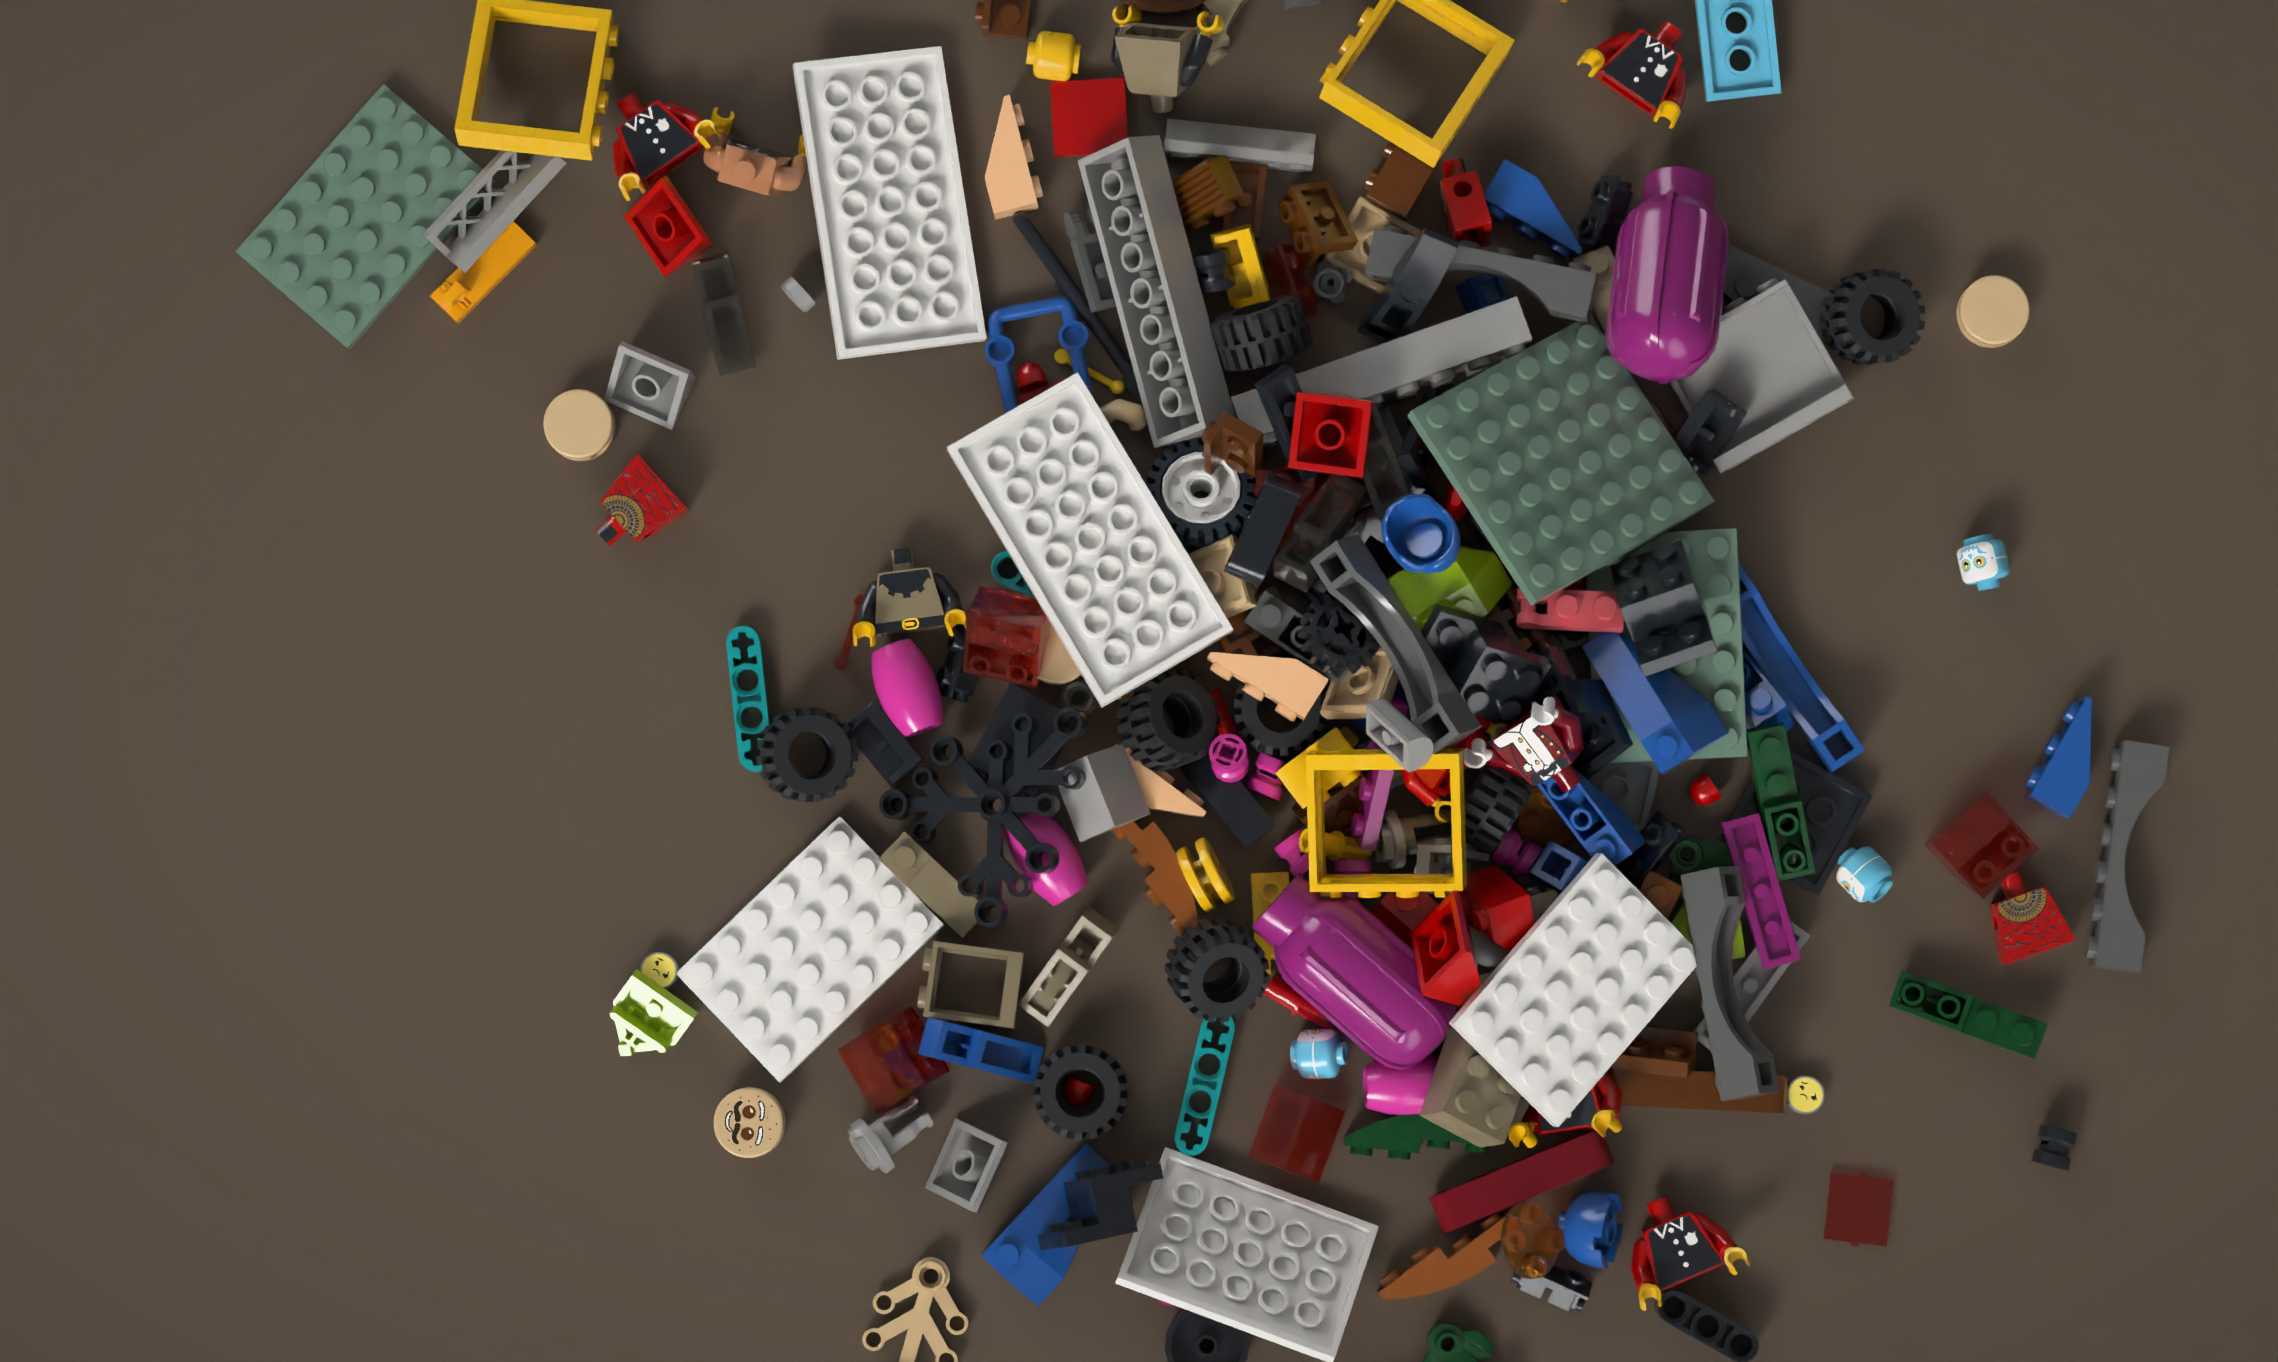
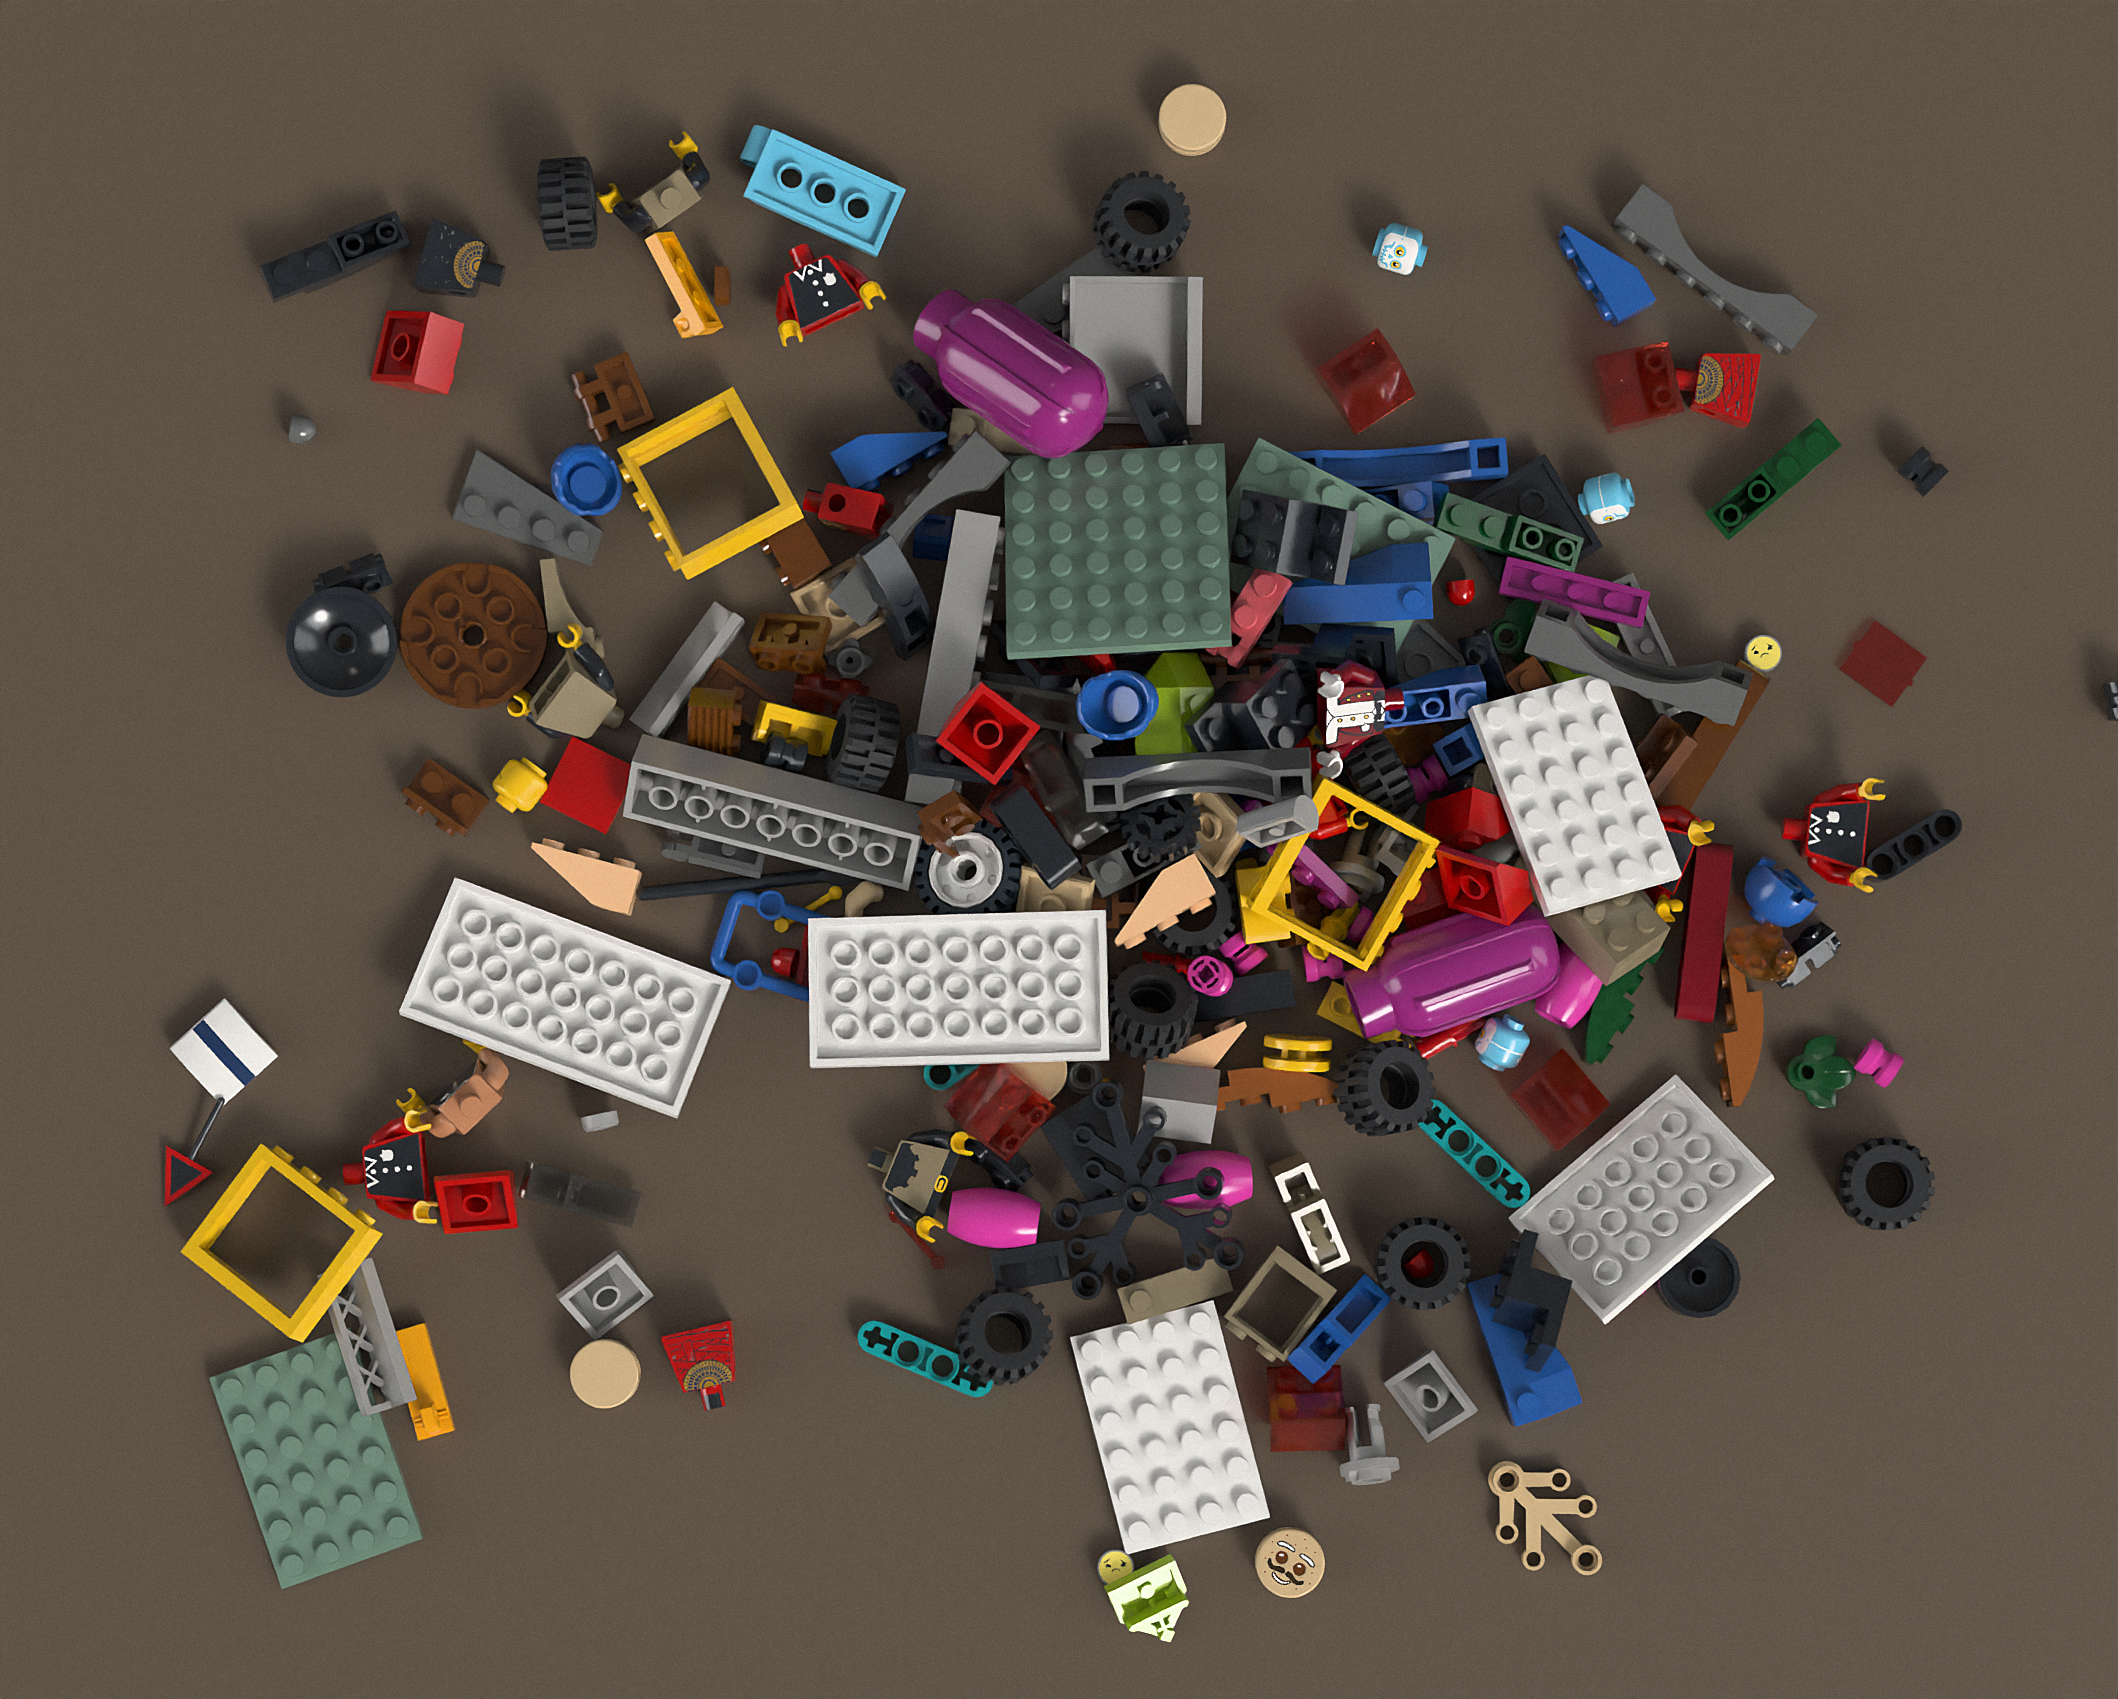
camera: 70 degrees left, 0 degrees up
none -> clear red slope [1314,328,1416,435]

